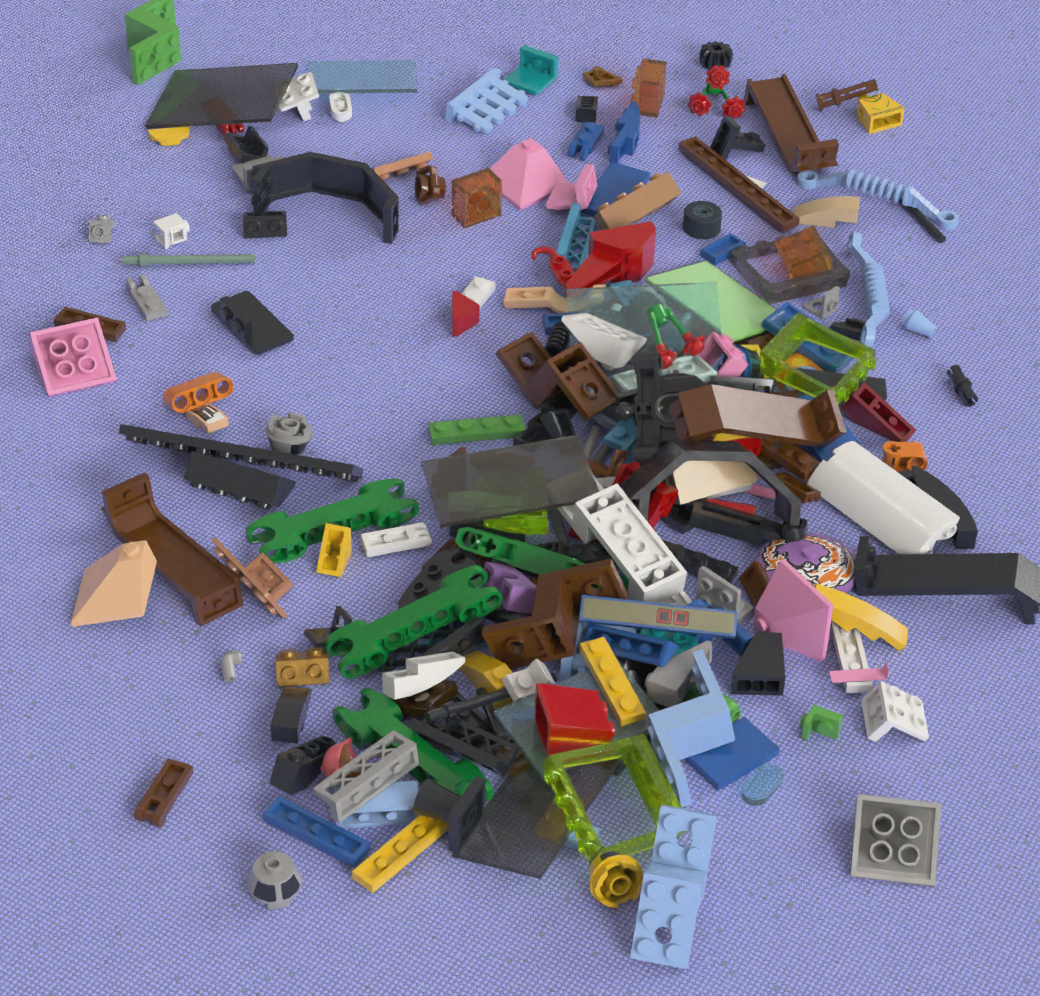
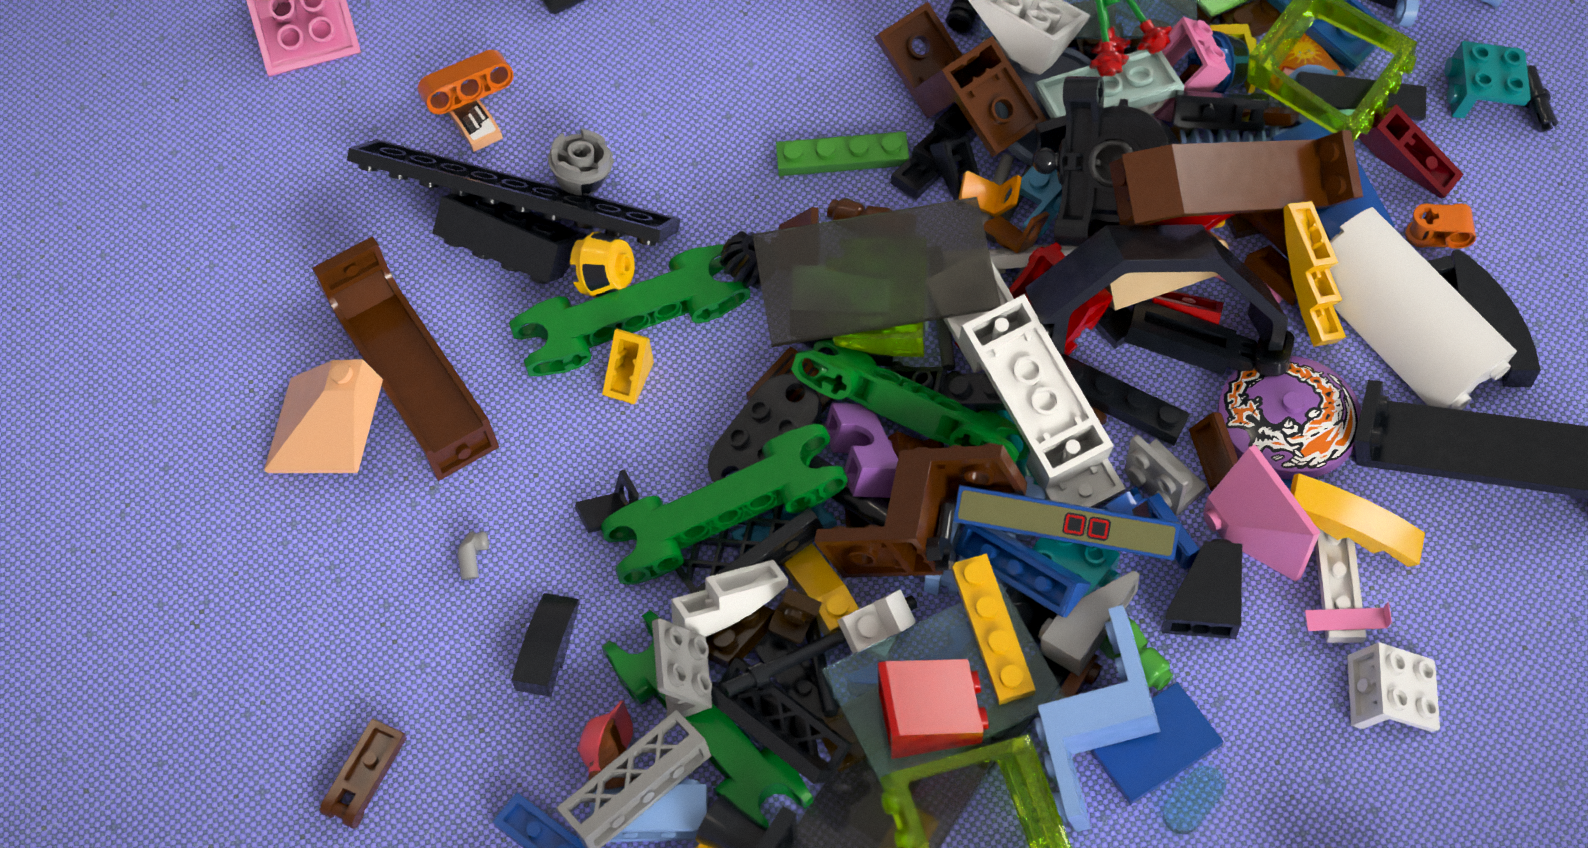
camera: 10 degrees right, 20 degrees up
nougat bracket [212,537,294,619] -> none
black slope [269,736,336,795] -> none
pearl gold bracket [275,647,330,687] -> none
white hinge [361,522,432,558] -> none
bright green bracket [799,704,843,741] -> none
none -> yellow cone [570,231,635,298]
none -> light grey bracket [652,618,712,717]
none -> black gear [719,231,779,289]
none -> dark brown bracket [768,588,822,645]
none -> black bar [926,503,956,571]
none -> light orange bracket [959,171,1022,217]
none -> yellow slope [1283,201,1346,347]
none -> teal bracket [1444,41,1531,119]

